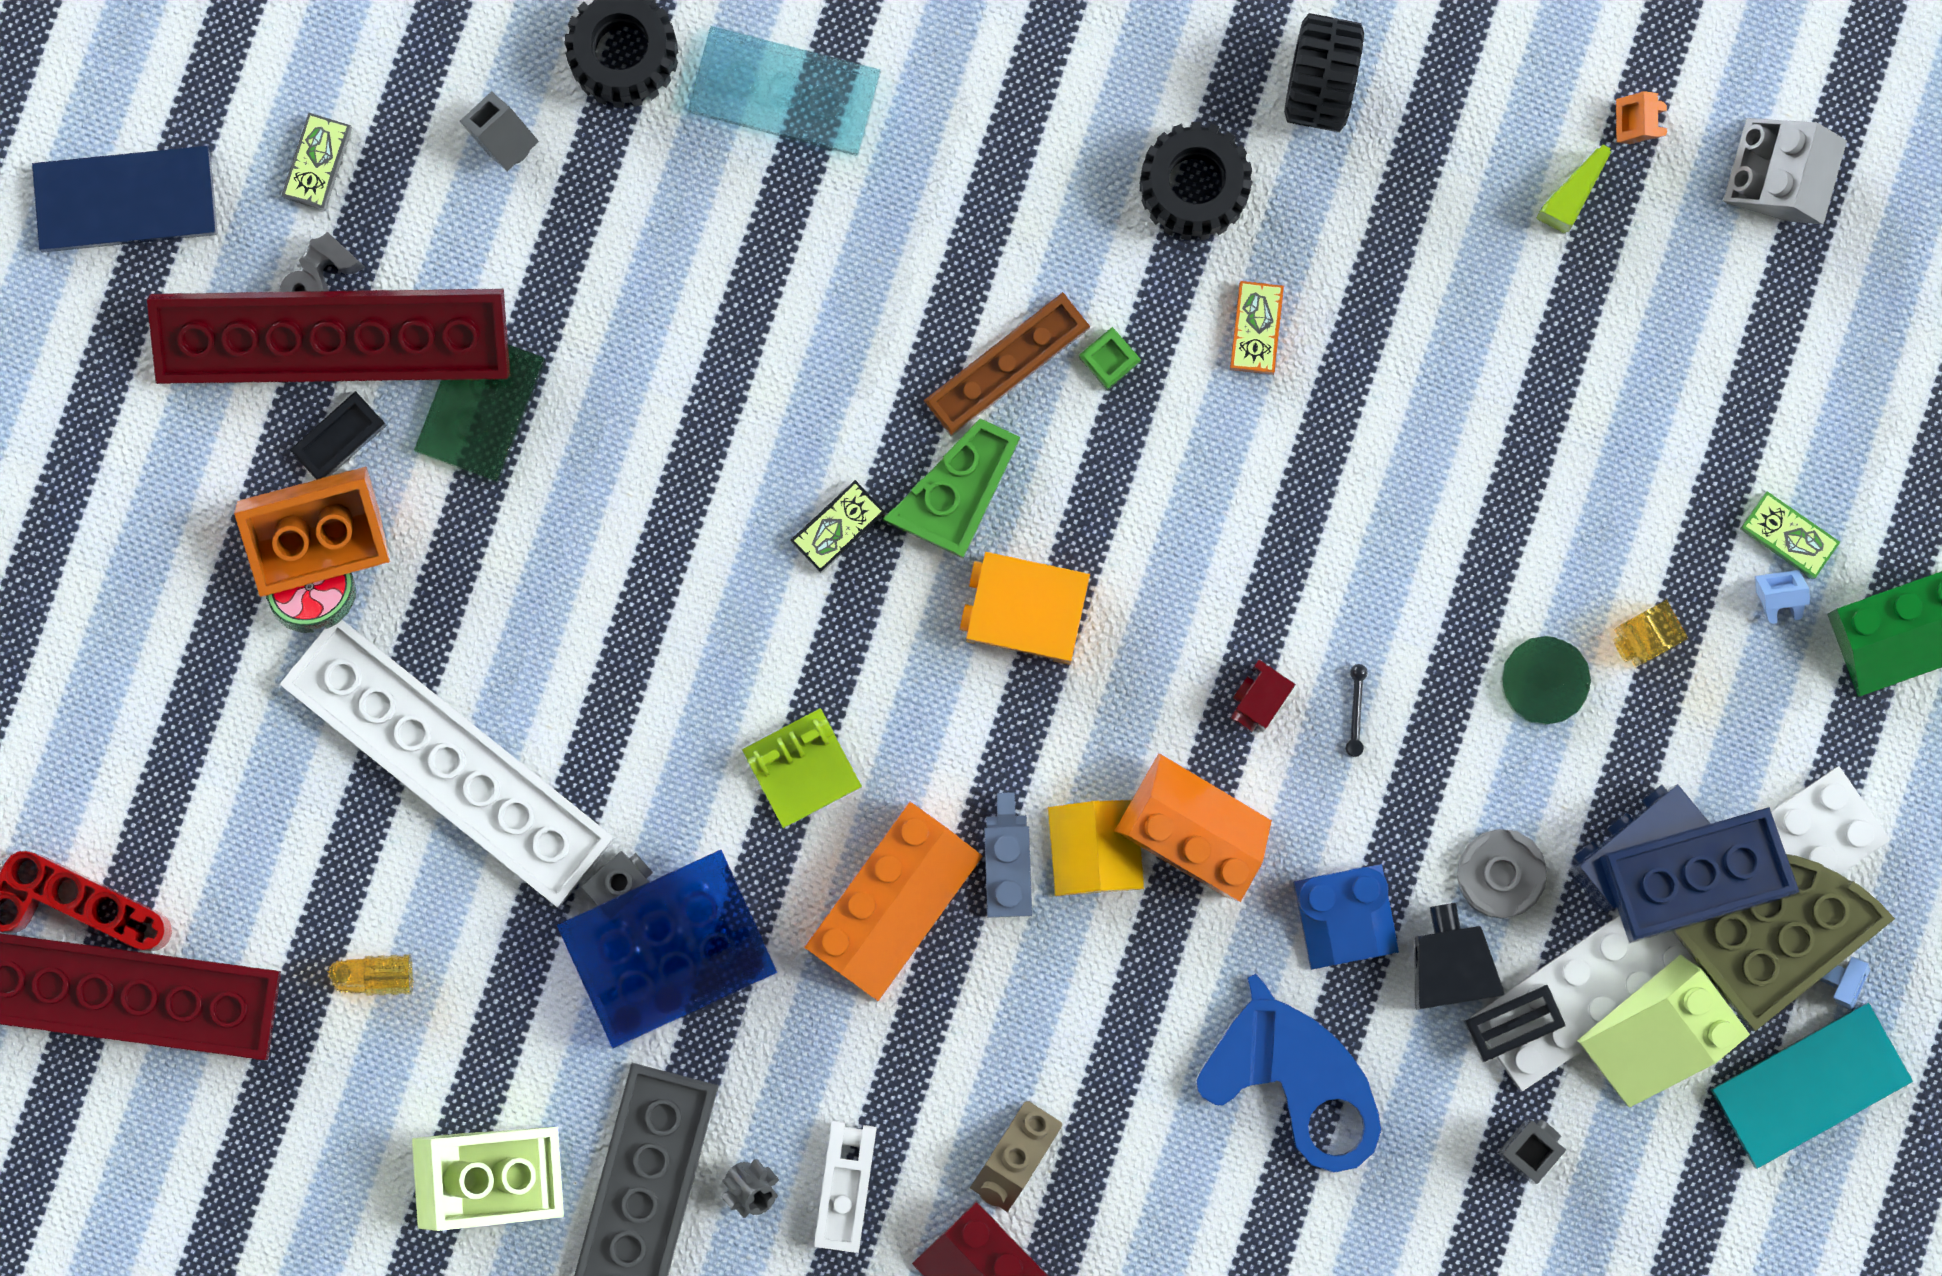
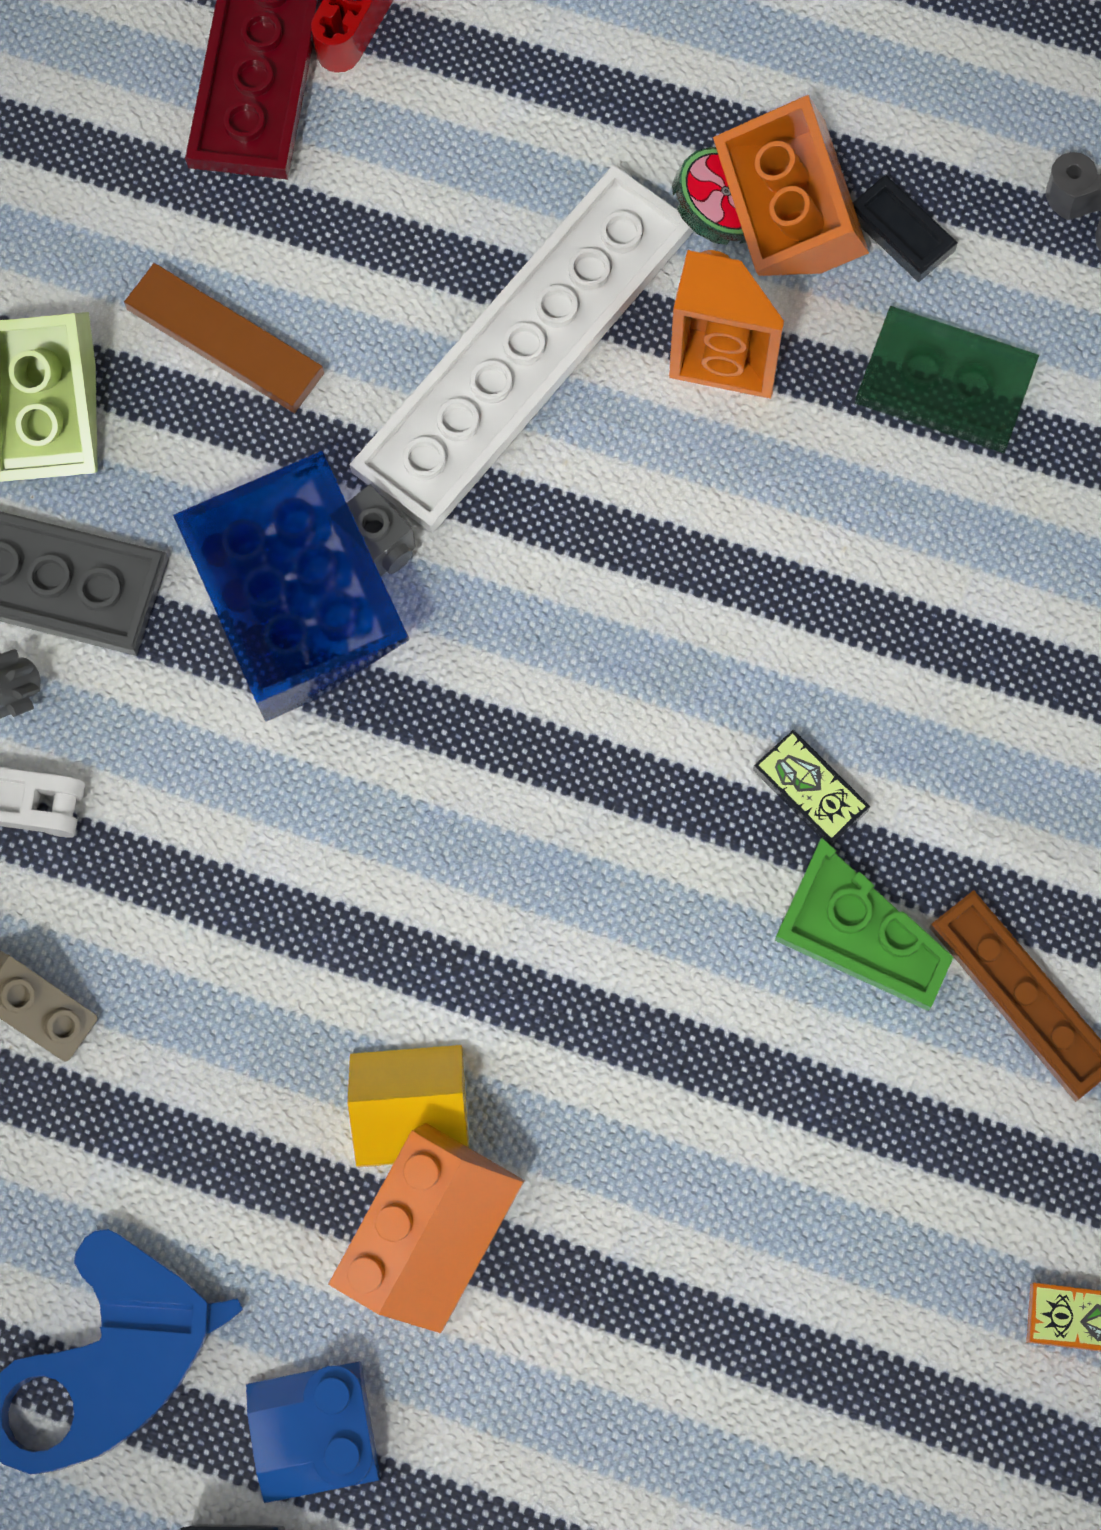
camera: 95 degrees right, 10 degrees down
dark red plate [147,288,510,384] -> none
clear yellow hinge [327,954,413,996] -> none
lime hinge [742,708,862,828] -> none
orange slope [804,801,983,1001] -> none
light orange panel [959,551,1090,665] -> none
sand blue hinge [984,792,1032,918] -> none
bright green tile [1079,327,1141,391] -> none
dark red brick [1230,660,1296,733] -> none
black hinge [1345,664,1368,757] -> none
none -> dark orange tile [124,263,324,414]
none -> orange slope [669,250,784,399]

